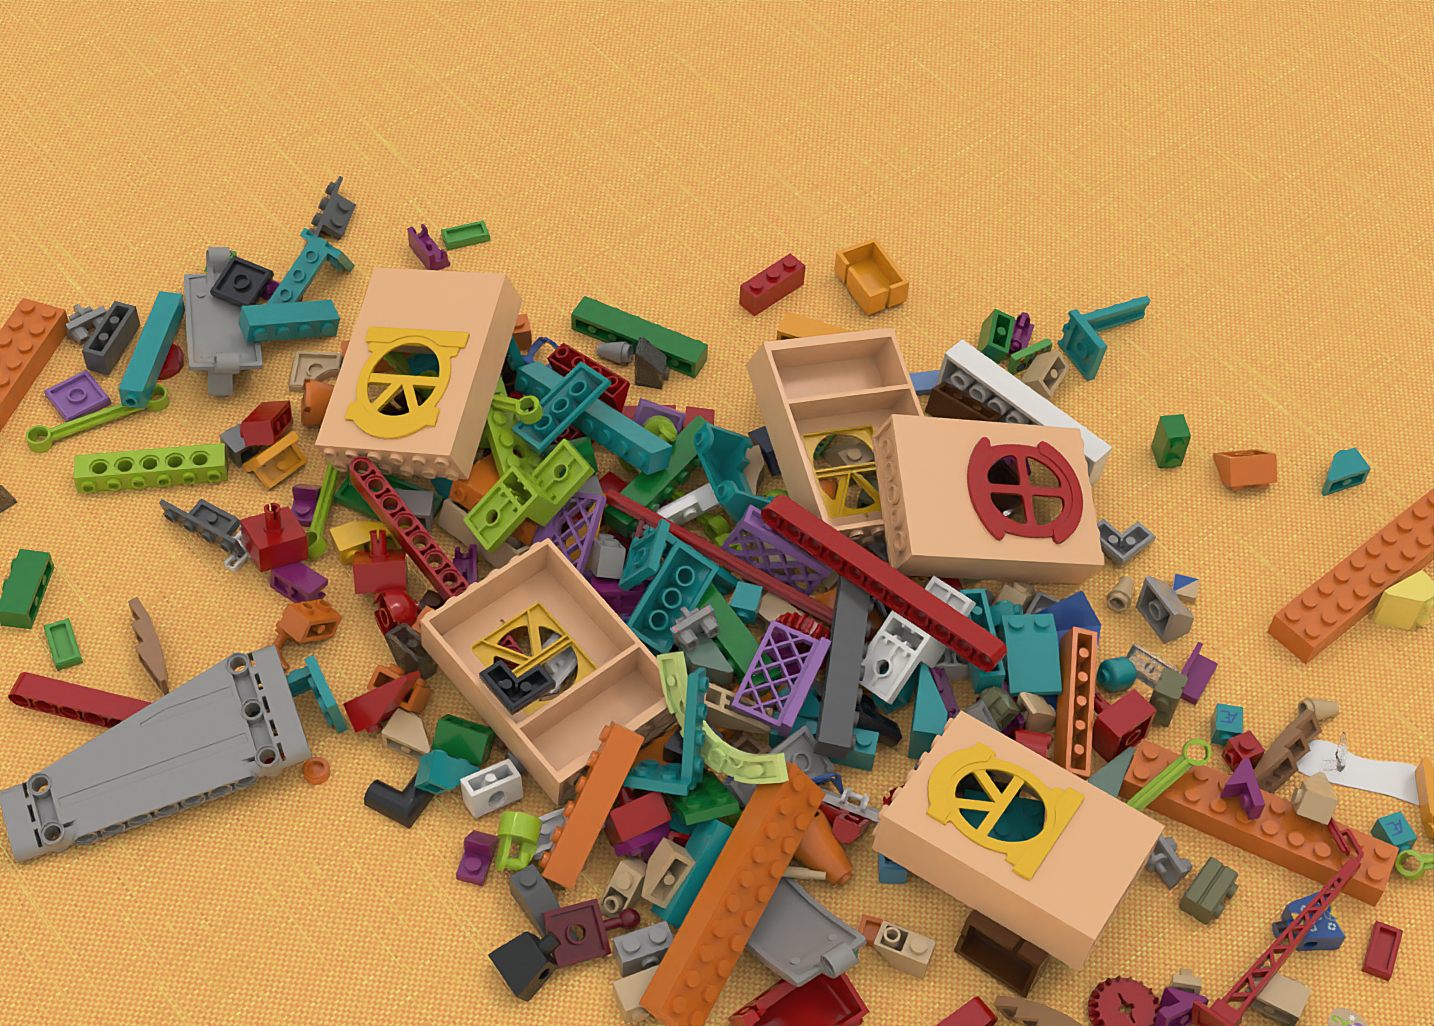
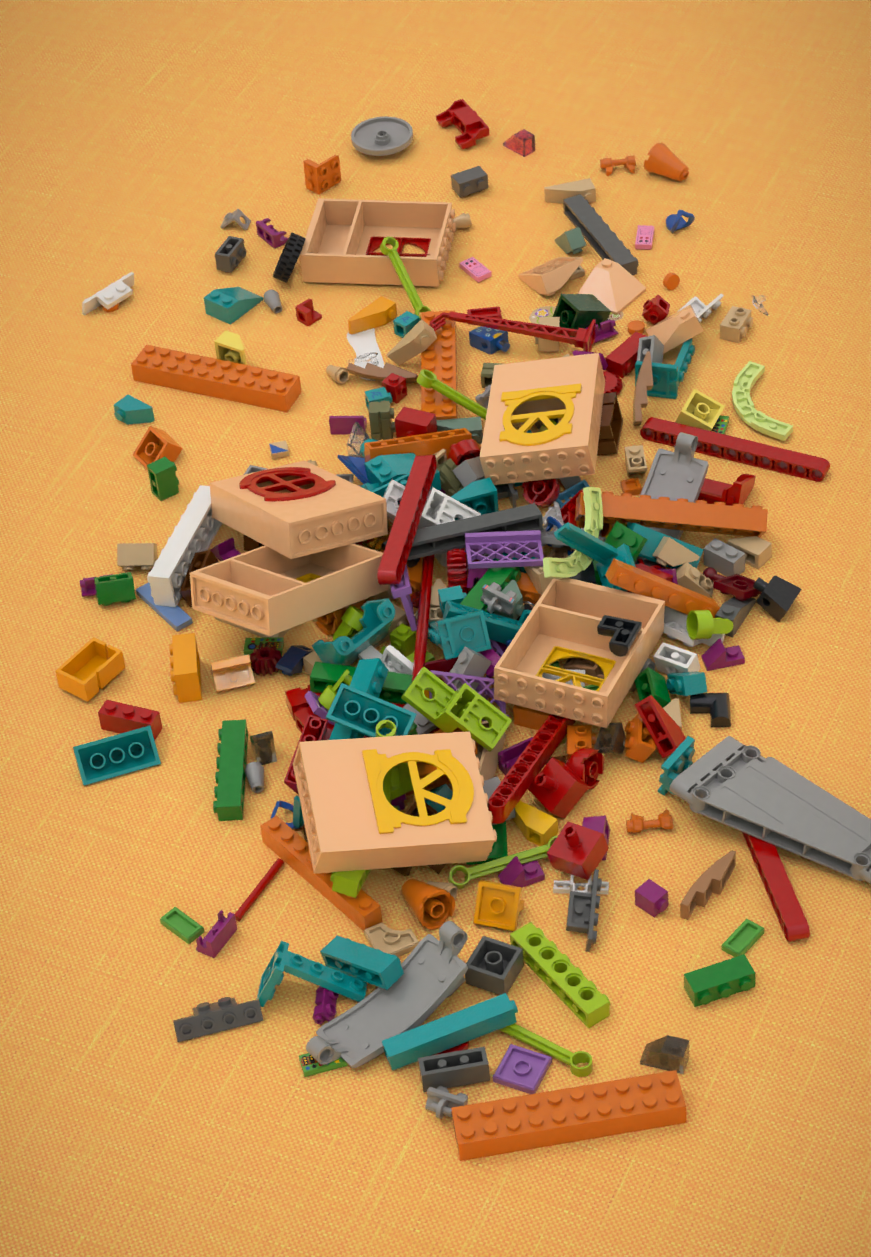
camera: 110 degrees left, 10 degrees down
black tile [210,255,274,307] -> none
flat silver brick [219,424,258,468] -> none
red brick [240,400,293,446] -> none
orange brick [278,599,343,643] -> none
bright green tile [1007,338,1053,375] -> none
teal bracket [1057,296,1151,381] -> none
light grey slope [1136,576,1194,644] -> none
magenta slope [1220,758,1265,820] -> none
none -> teal slope [73,726,161,786]
none -> dark grey brick [465,936,524,995]
none -> magenta brick [635,879,669,917]

